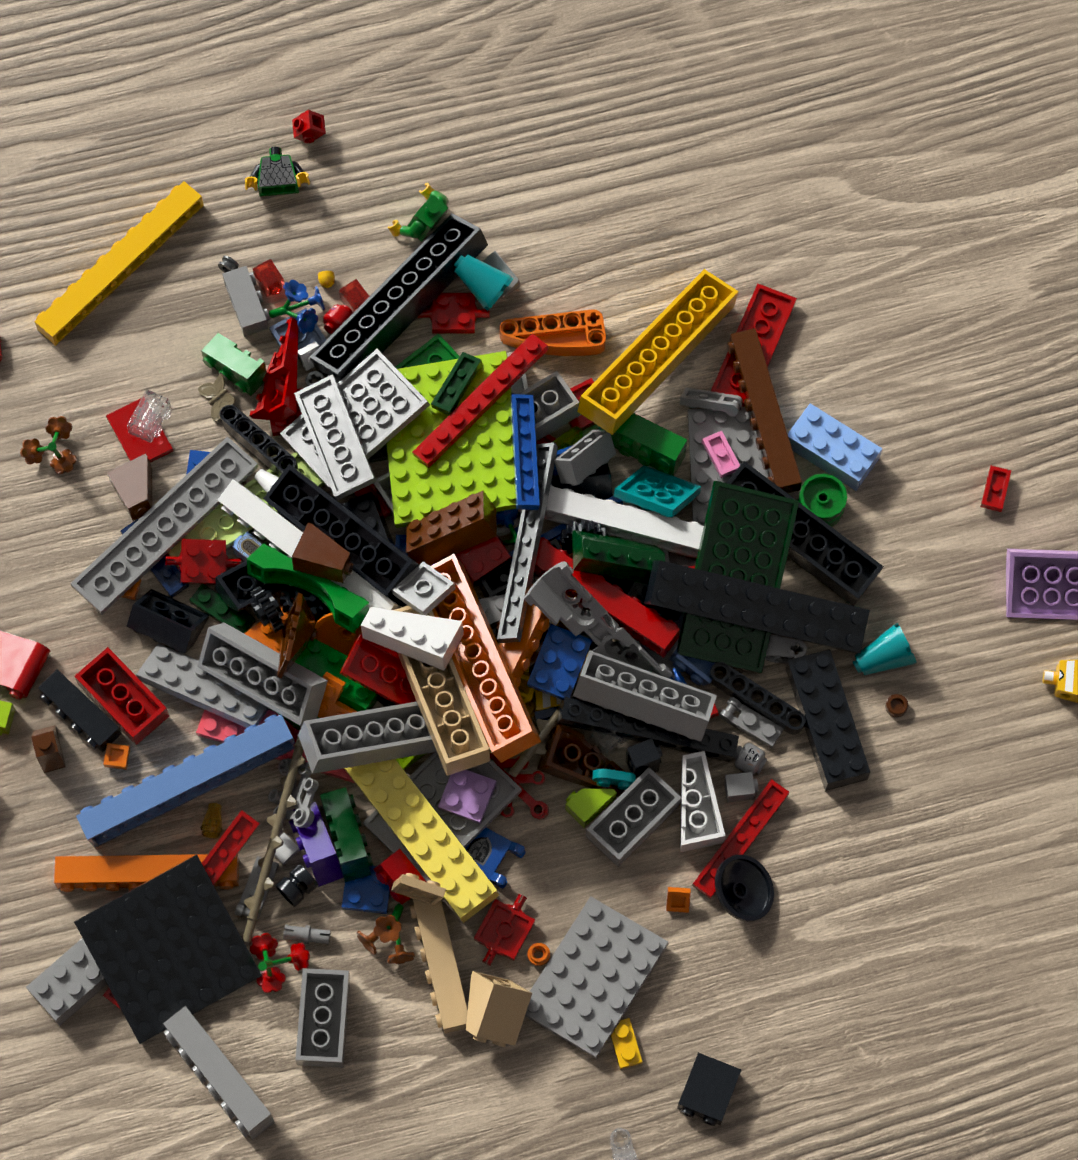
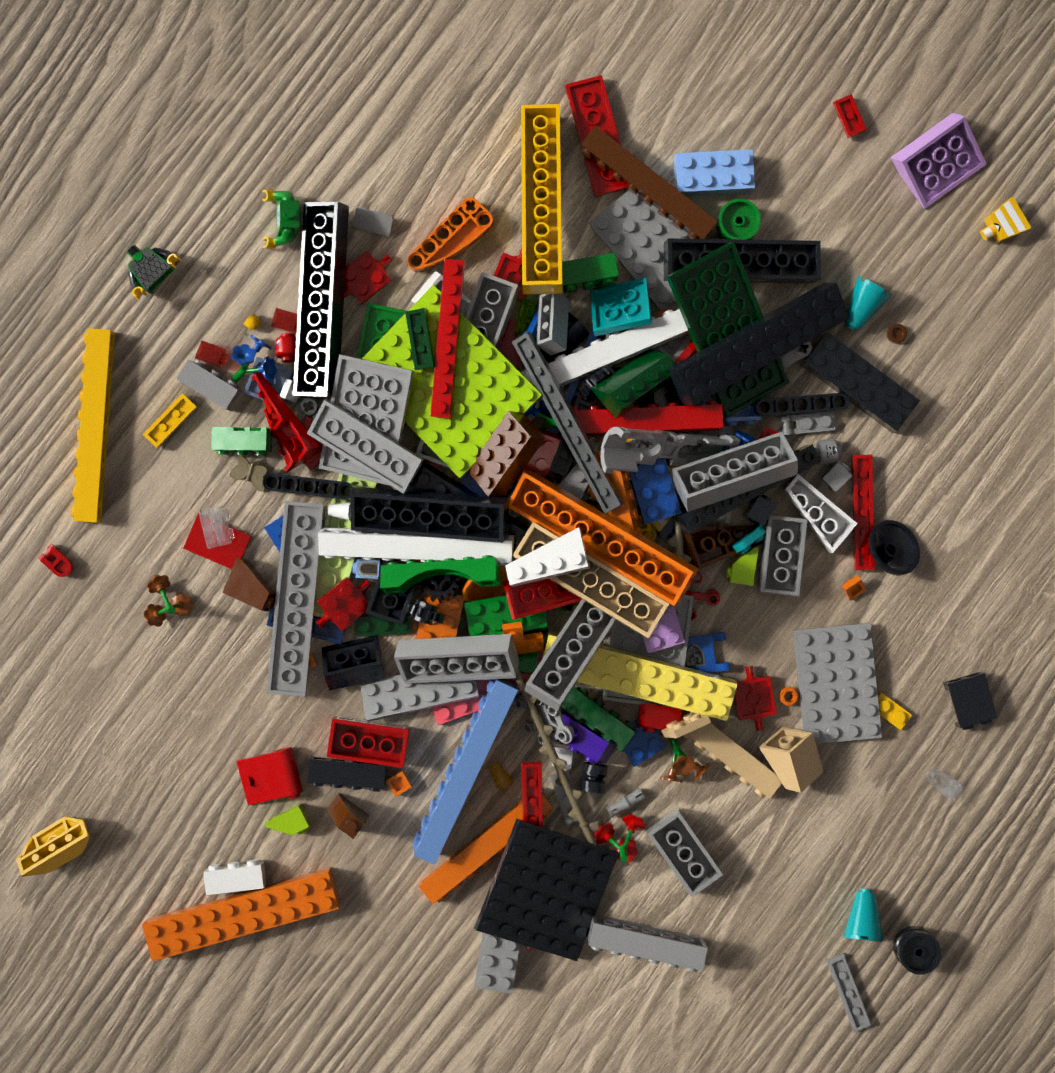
camera: 40 degrees left, 20 degrees up
dark grey bush [218,256,239,273] -> none
reddish brown wedge [277,593,317,679] -> none
red brick [292,110,326,144] -> none
reddish brown slope [292,523,353,583] -> none
light grey plate [392,562,456,615] -> none
teal cone [454,254,514,311] -> none
blue plate [511,394,540,510] -> none
light grey plate [680,388,743,416] -> none
bright pink plate [702,431,740,478] -> none
none -> yellow plate [143,393,198,448]

